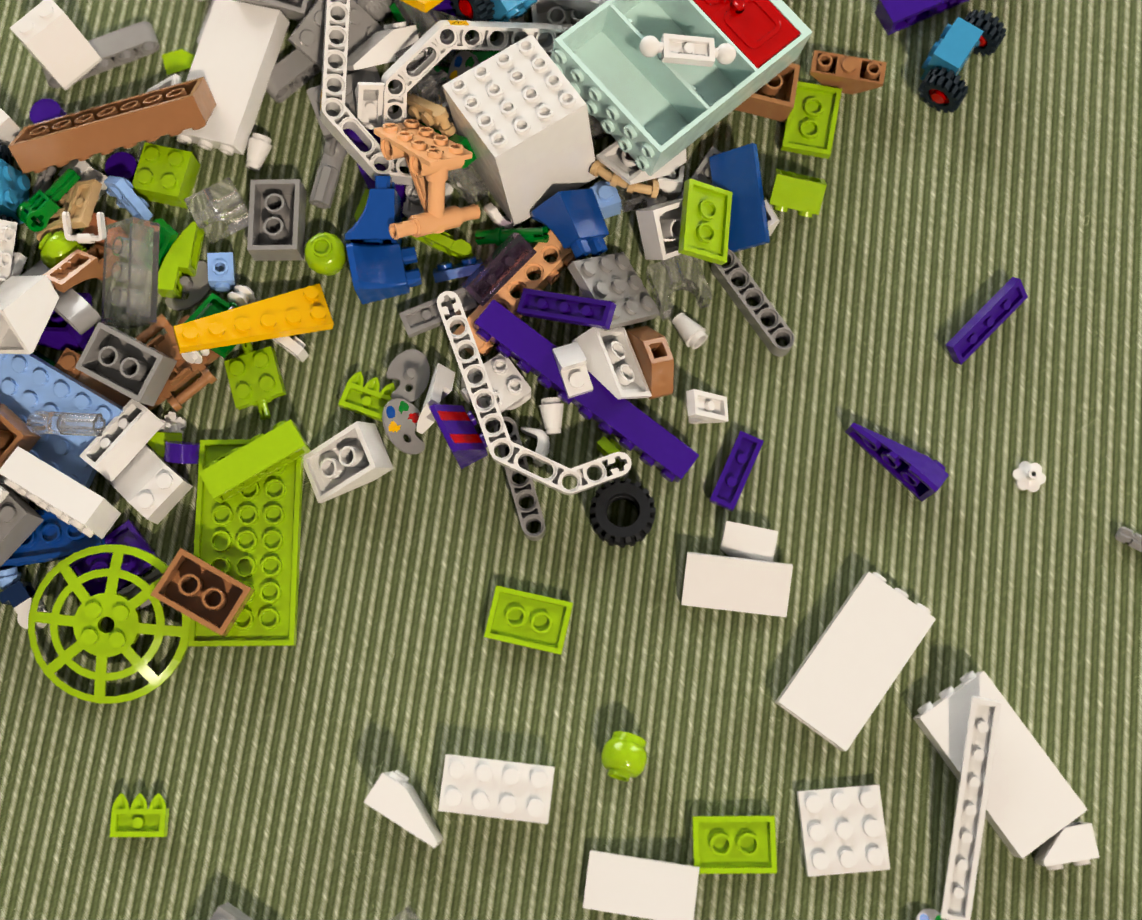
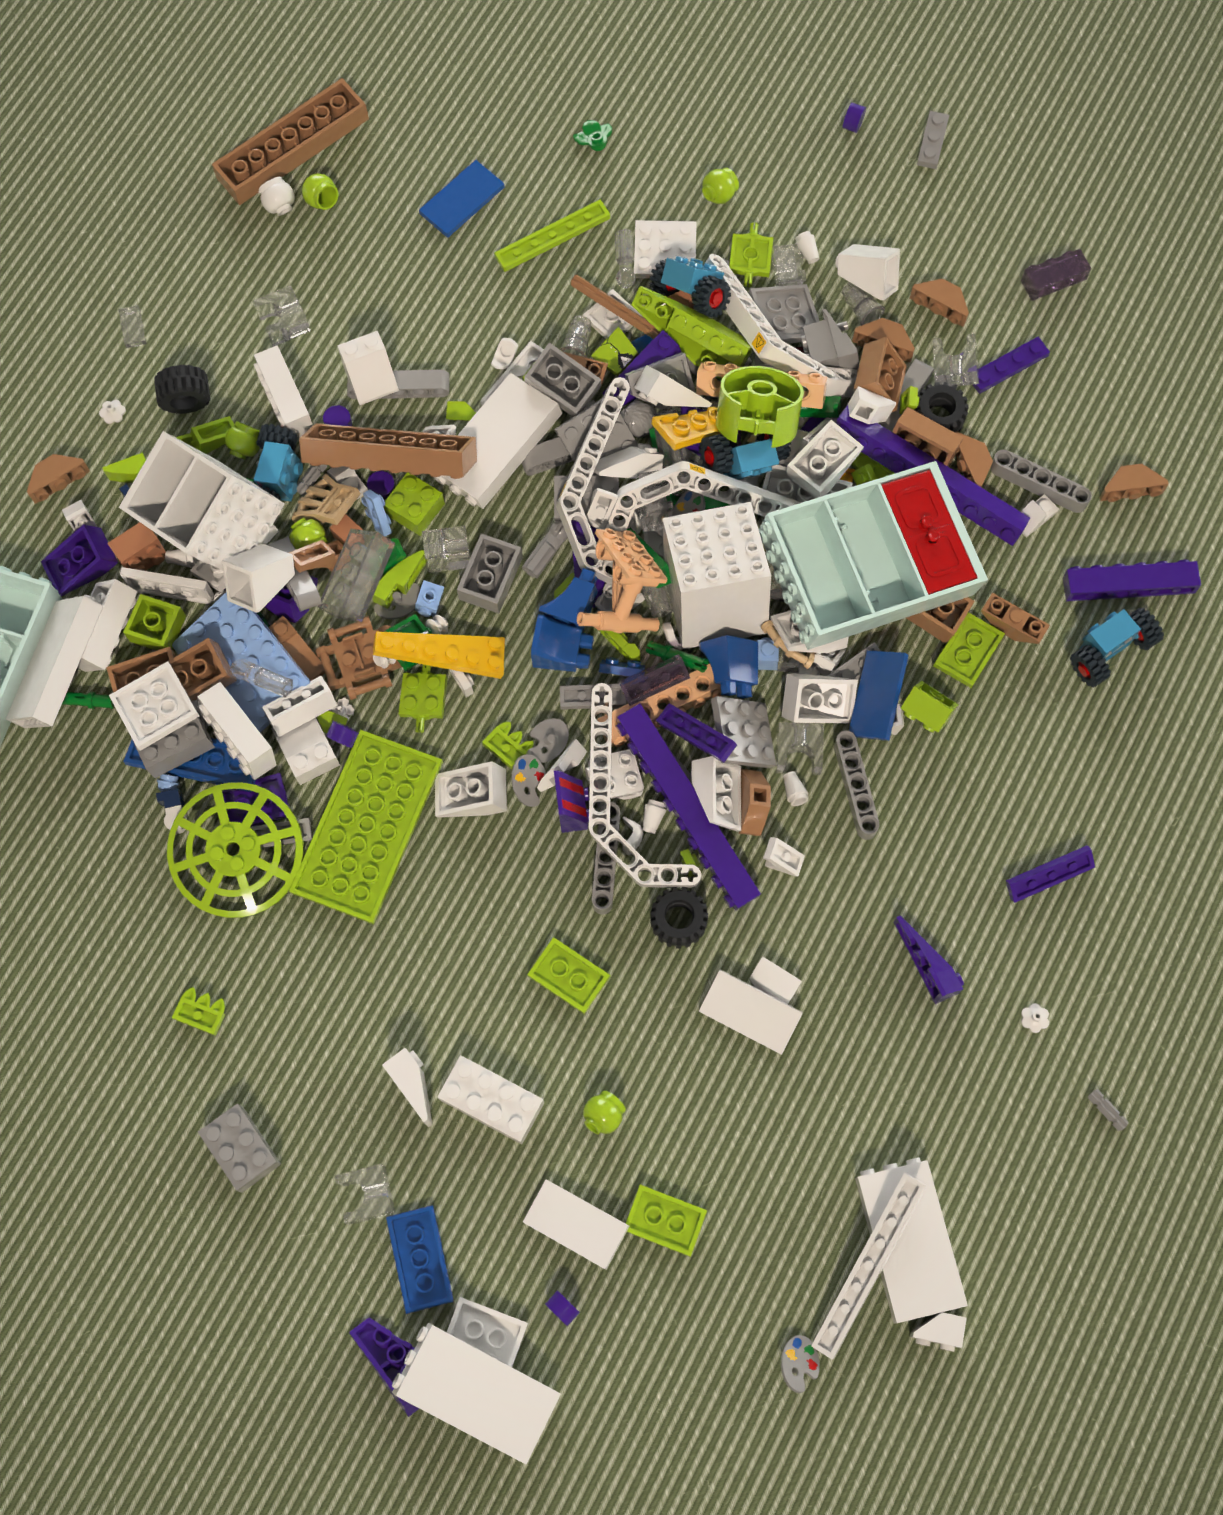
camera: 20 degrees right, 5 degrees down
green connector [16,168,80,232] -> none
white piece [62,211,107,244] -> none
light grey brick [75,322,177,407] -> none
medium nougat brick [151,548,255,636] -> none
lime brick [199,419,311,504] -> none
white cone [245,133,272,172] -> none
lime piece [304,232,347,276] -> none
tan plate [407,94,456,137] -> none
white slope [552,342,593,399] -> none
white plate [639,33,736,67] -> none
lime plate [678,178,733,265] -> none
dark purple plate [709,430,764,512] -> none
white brick [774,572,936,751] -> none
white plate [796,784,891,877] -> none

